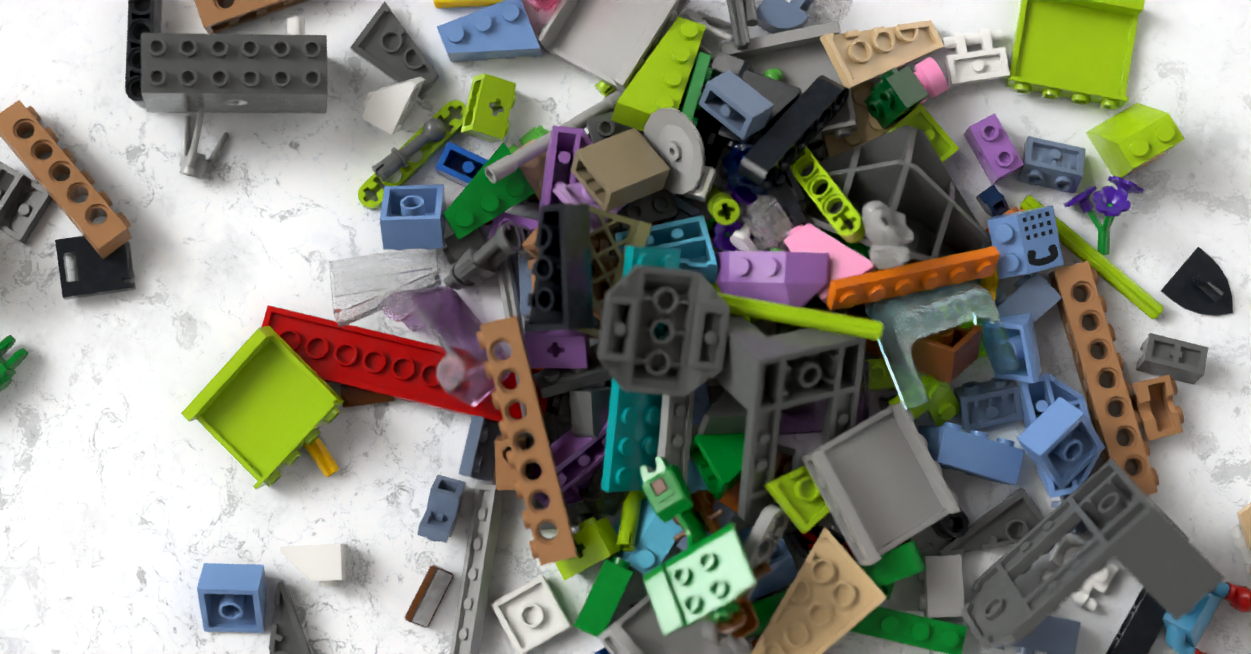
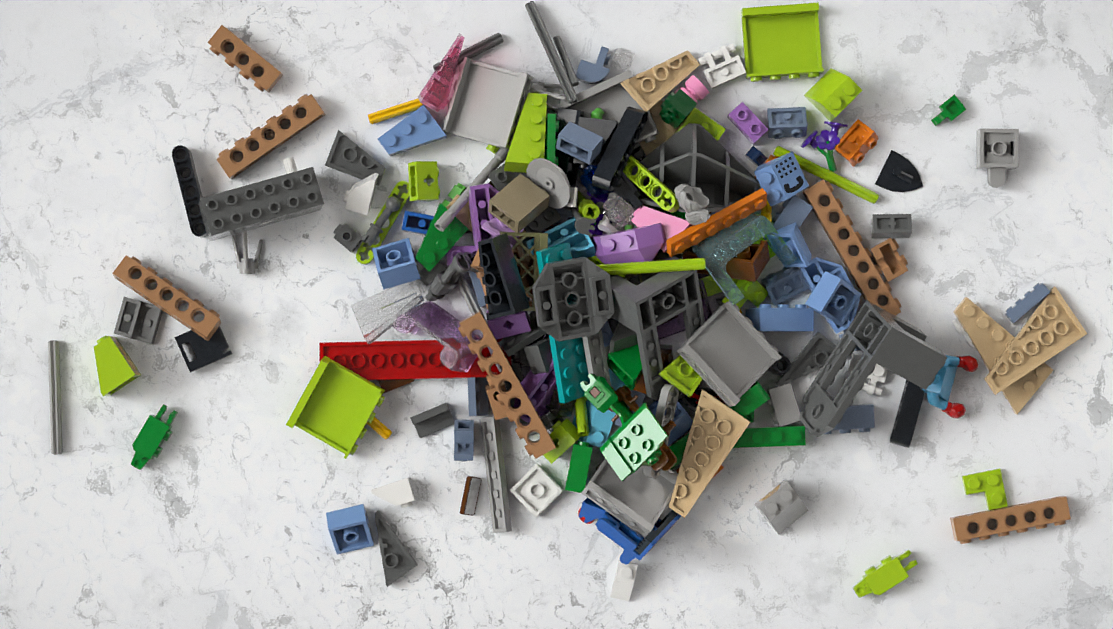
camera: 15 degrees left, 5 degrees up
none -> dark grey brick [333,223,363,253]
none -> dark grey panel [410,403,455,438]
none -> dark grey piece [569,207,596,237]
none -> orange bracket [834,119,879,167]

